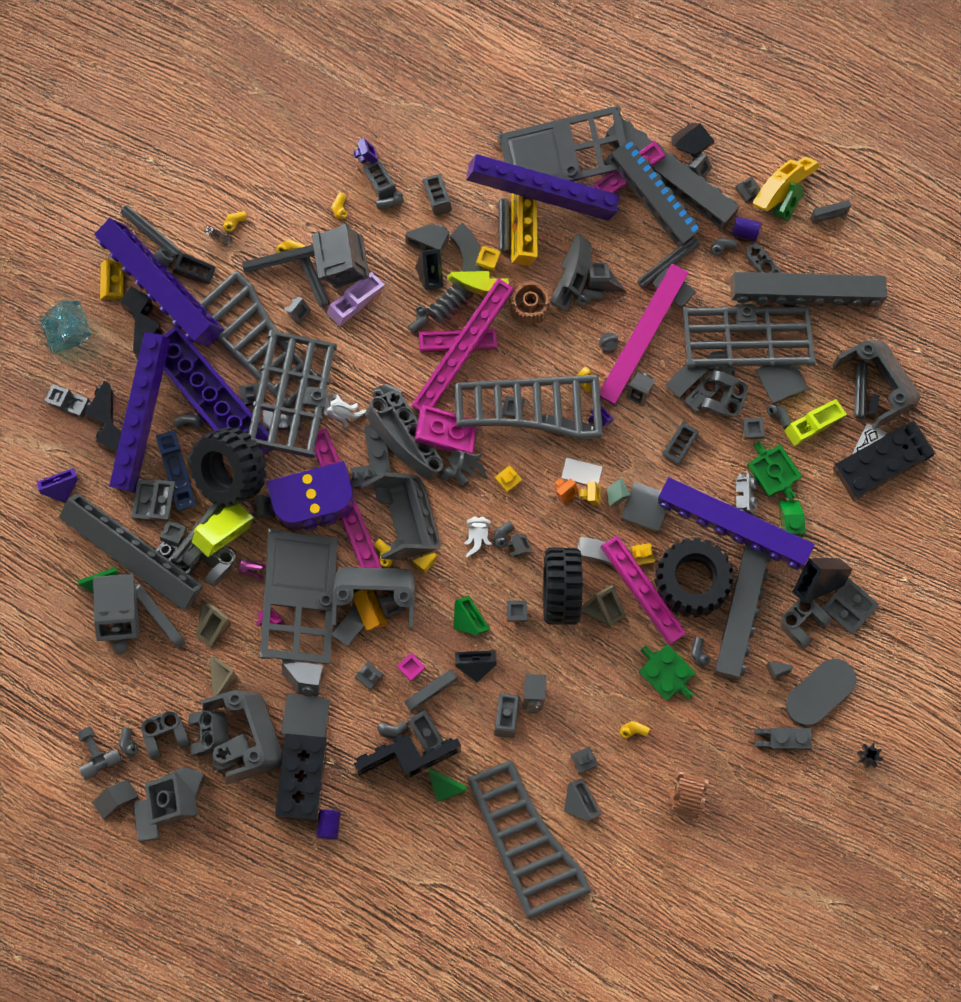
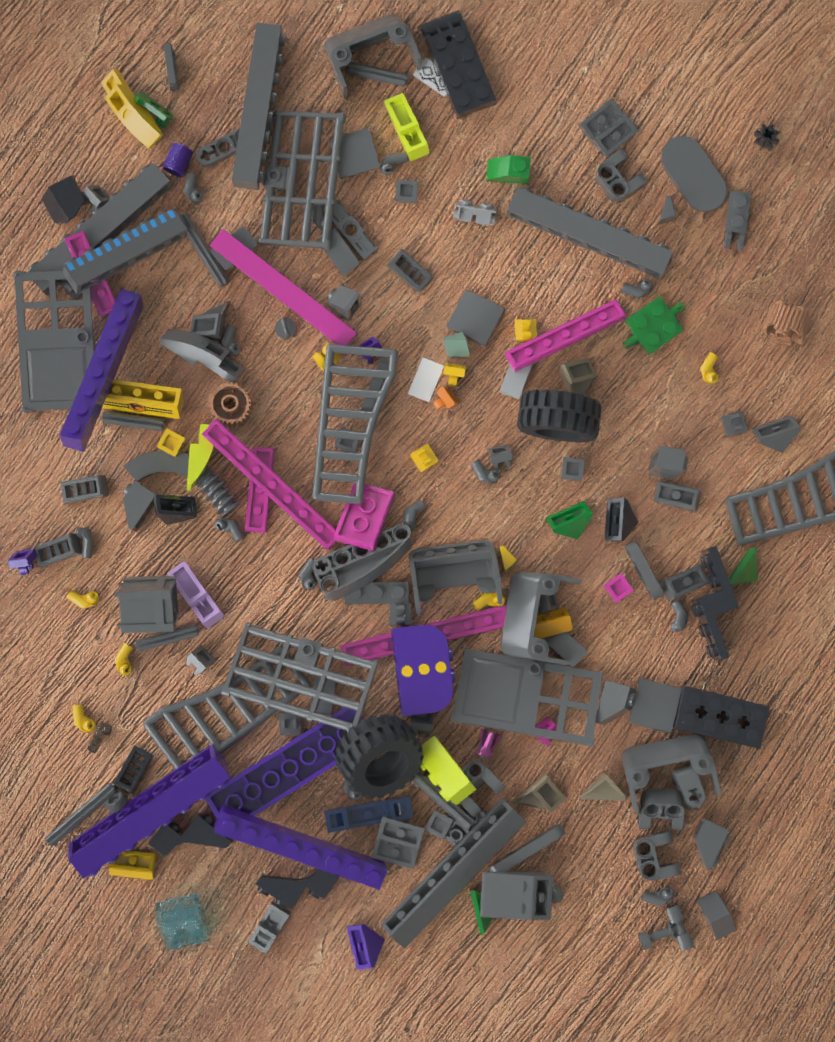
camera: 80 degrees left, 10 degrees up
dark grey slope [134,799,160,843] -> none
dark grey slope [145,773,198,825] -> none
dark grey arm [173,413,203,429] -> none
dark grey axle [242,244,315,273] -> none
dark purple piece [316,810,341,840] -> none
white piece [323,394,366,428] -> none
dark grey tile [355,662,383,691] -> none
dark grey piece [449,451,487,479] -> none
white piece [464,516,492,558] -> none
black tyre [655,538,734,618] -> none
dark purple brick [658,477,815,570] -> none
dark grey piece [701,371,748,418] -> none
dark grey tile [735,176,761,203] -> none
green plate [747,441,802,501] -> none
black slope [792,558,853,603] -> none
black tile [865,394,880,419] -> none

